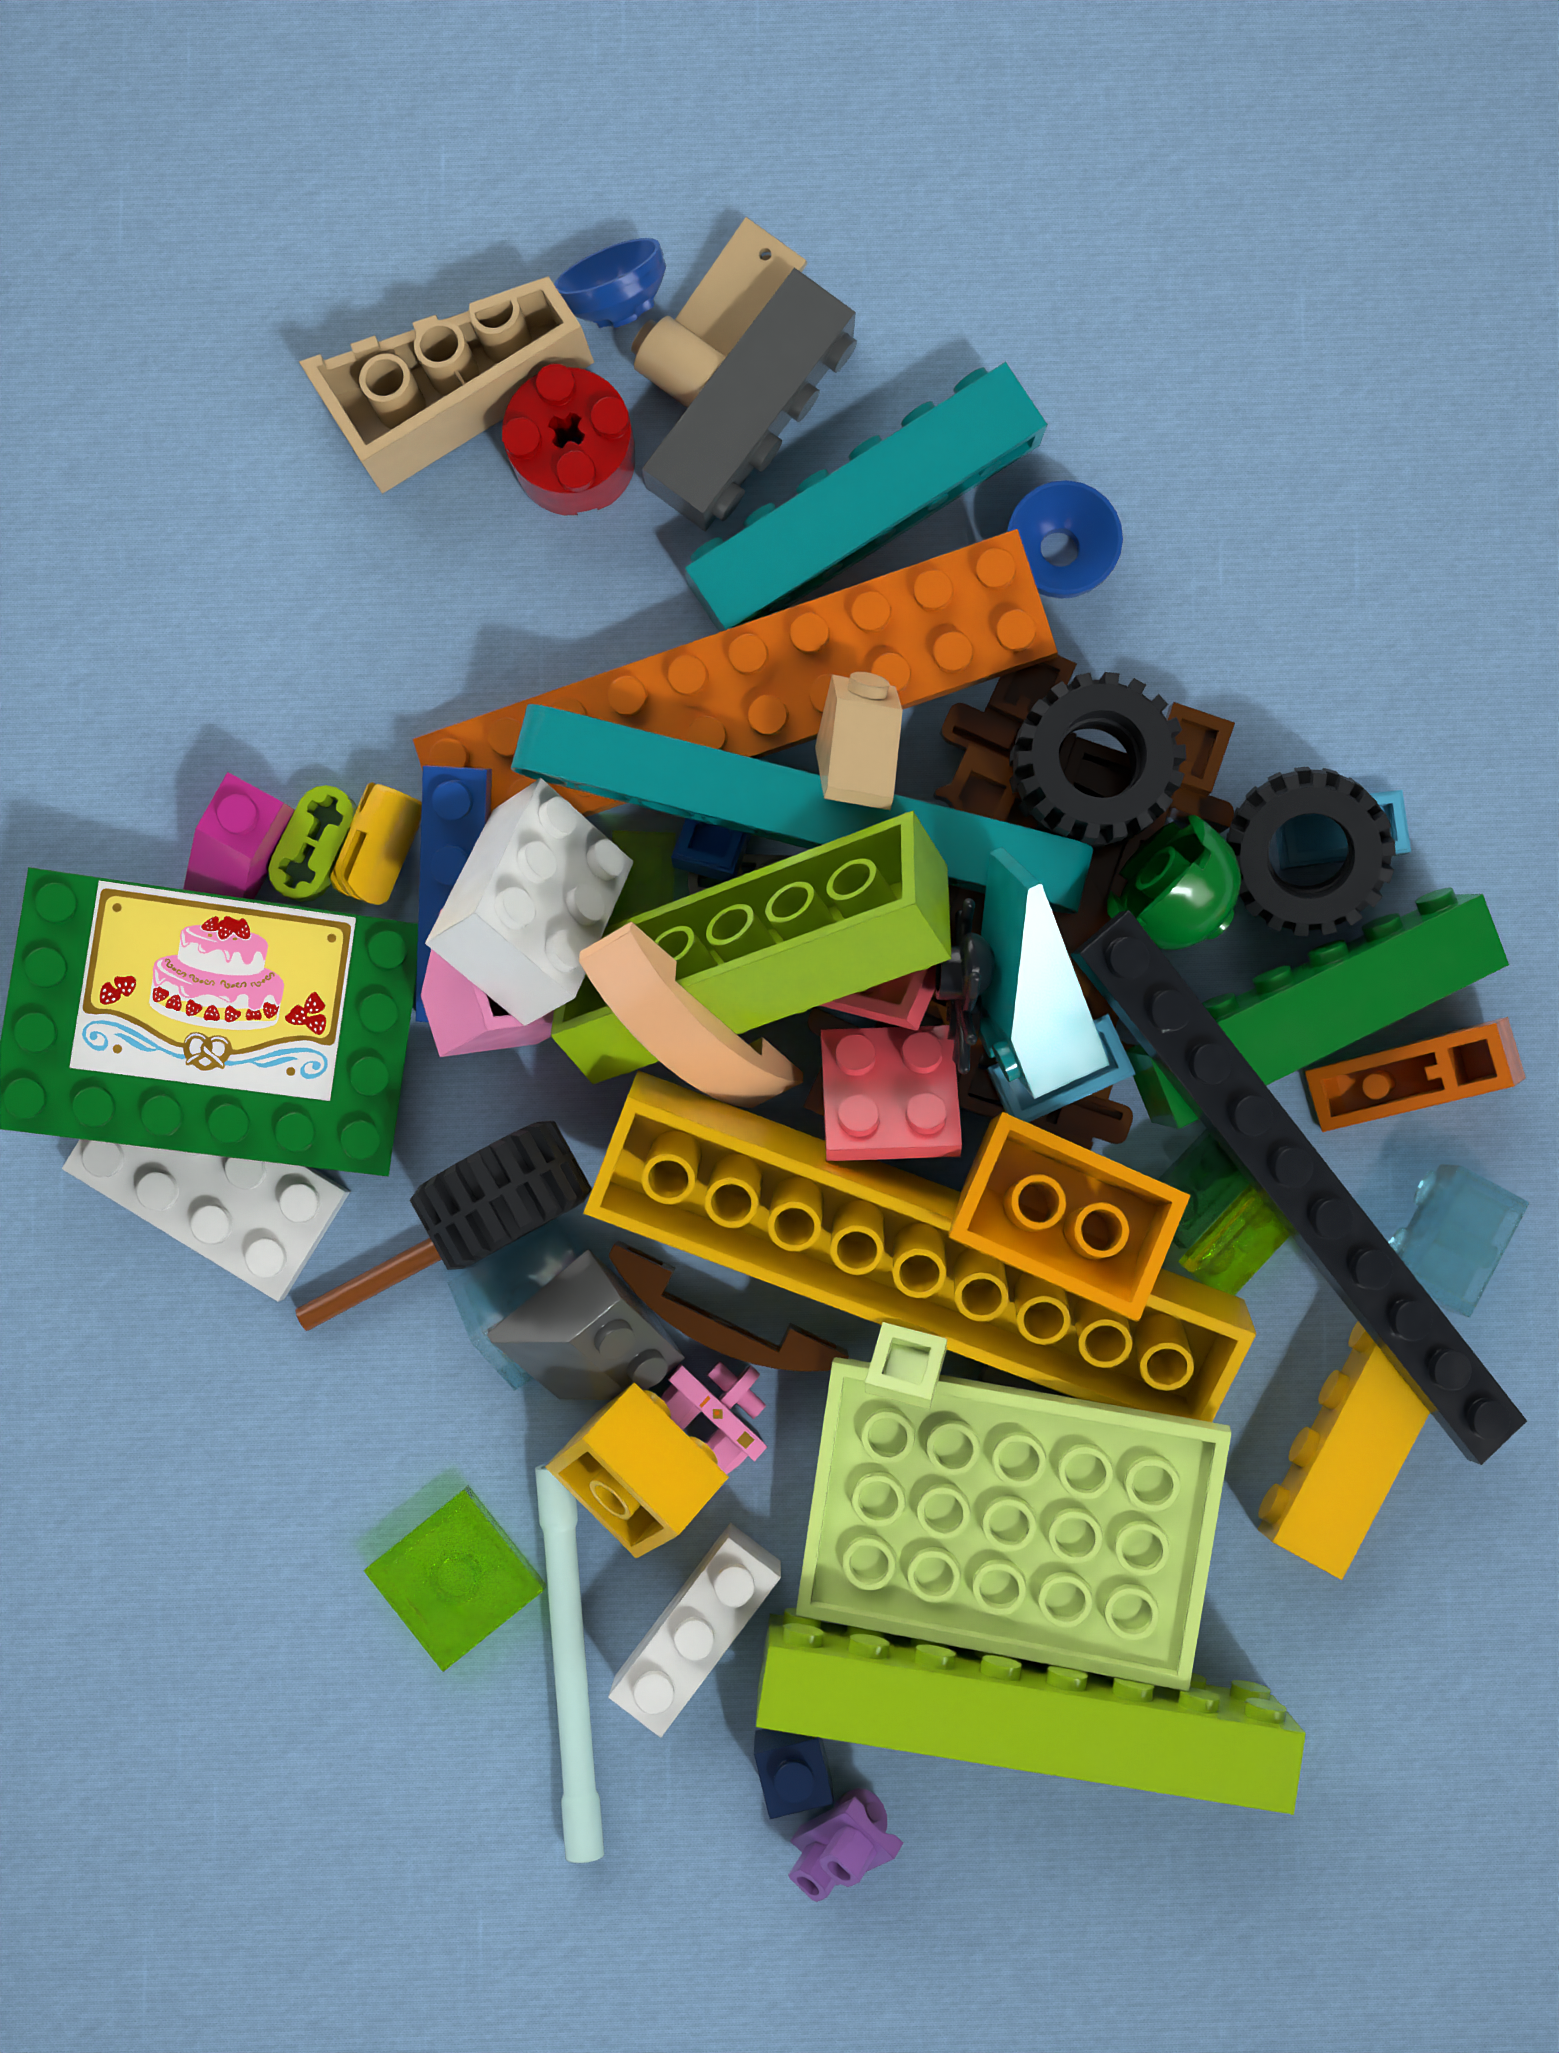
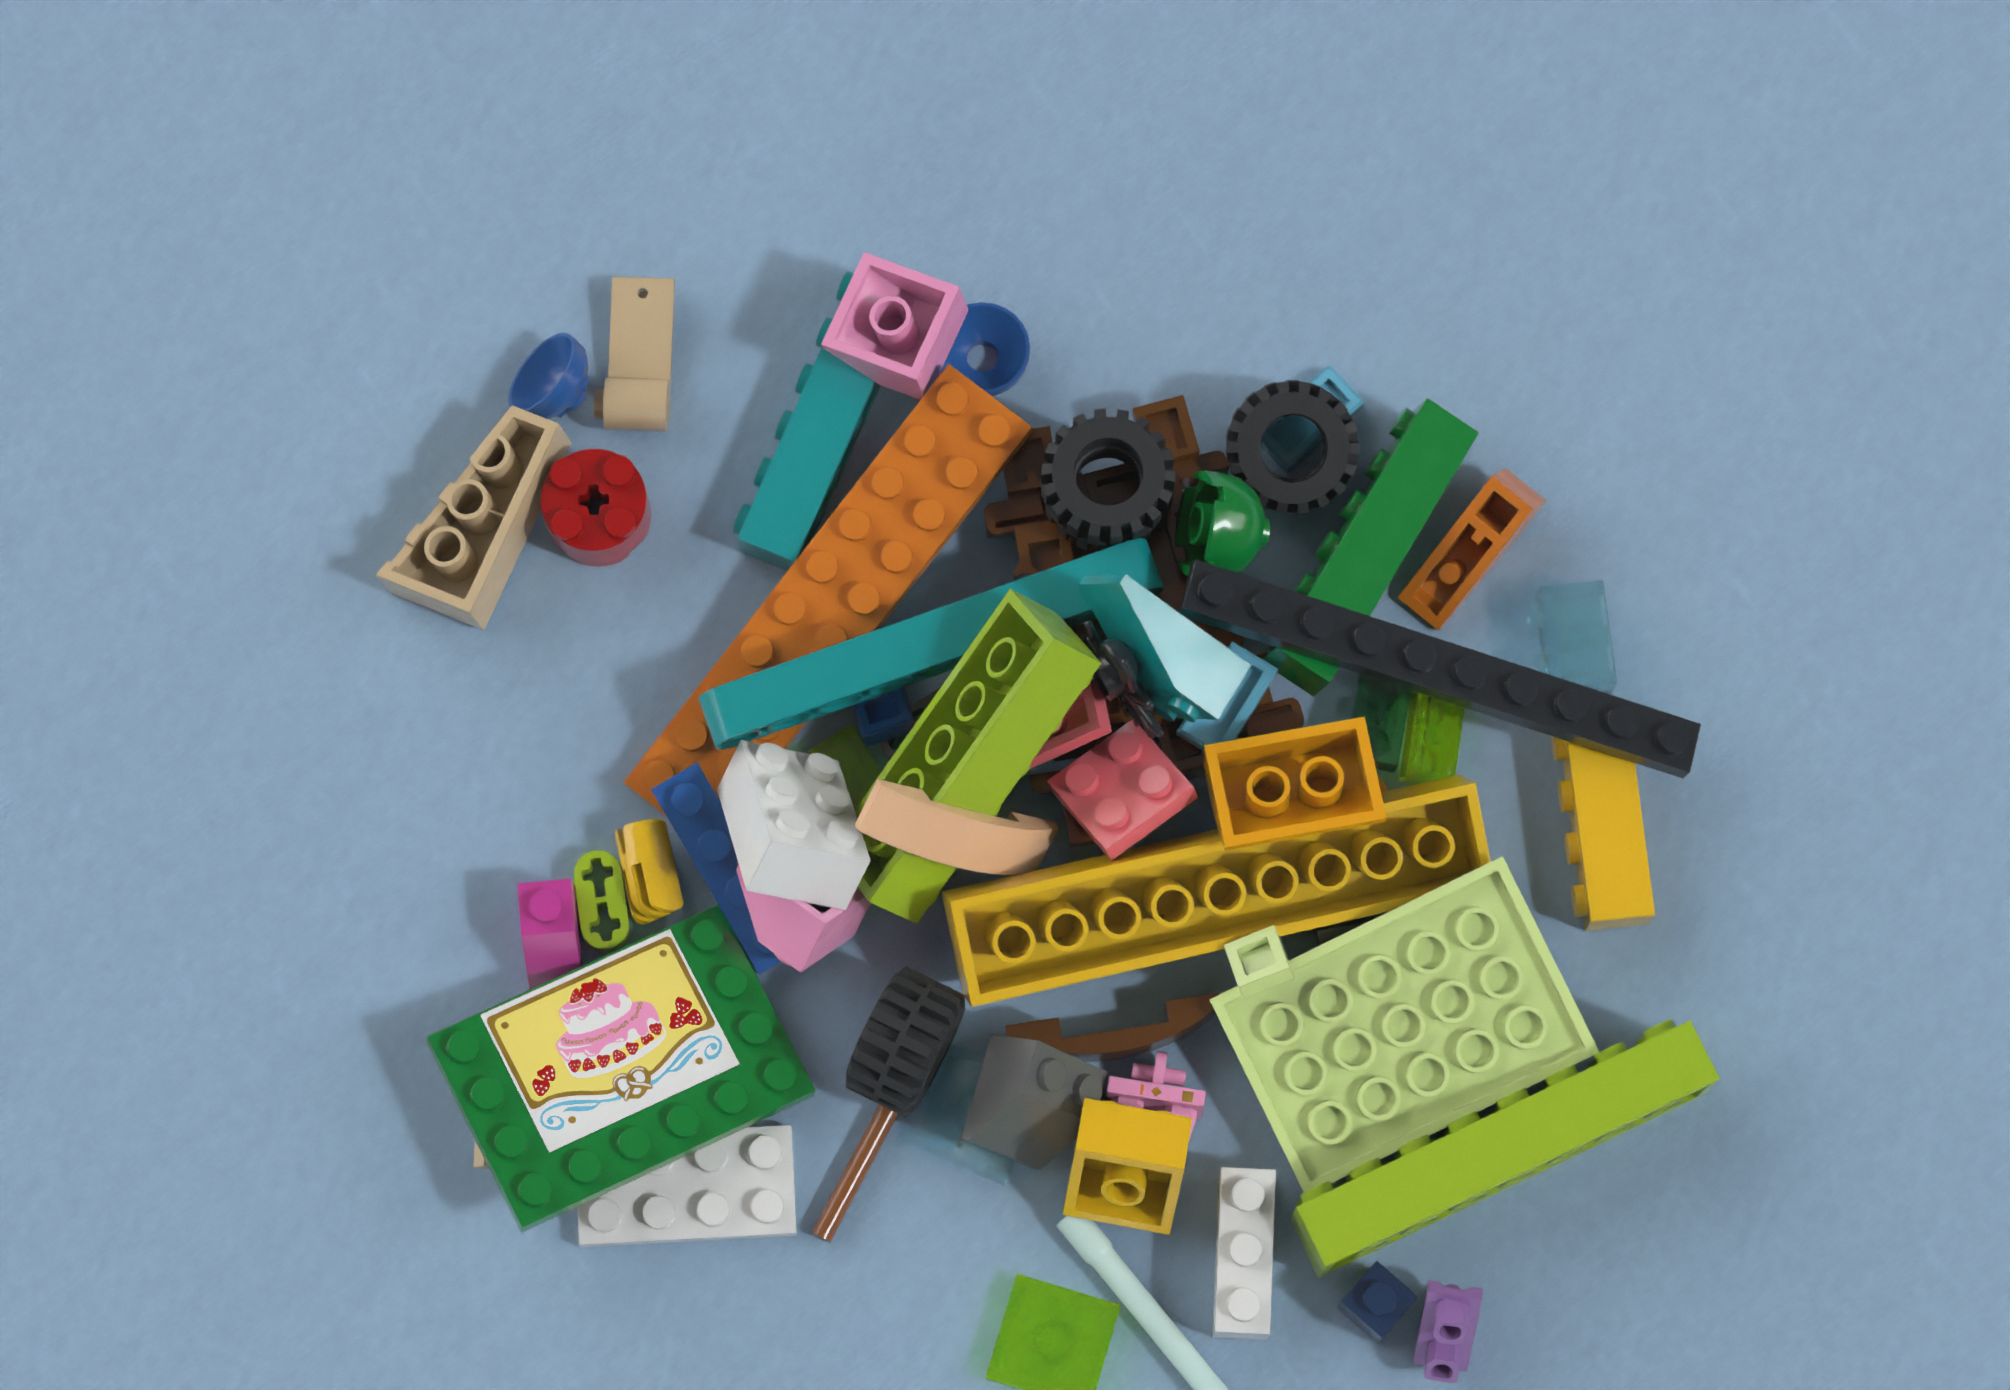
camera: 35 degrees left, 10 degrees down
dark grey brick [642,267,857,532] -> none
tan slope [815,672,903,810] -> none
none -> bright pink slope [821,252,968,400]

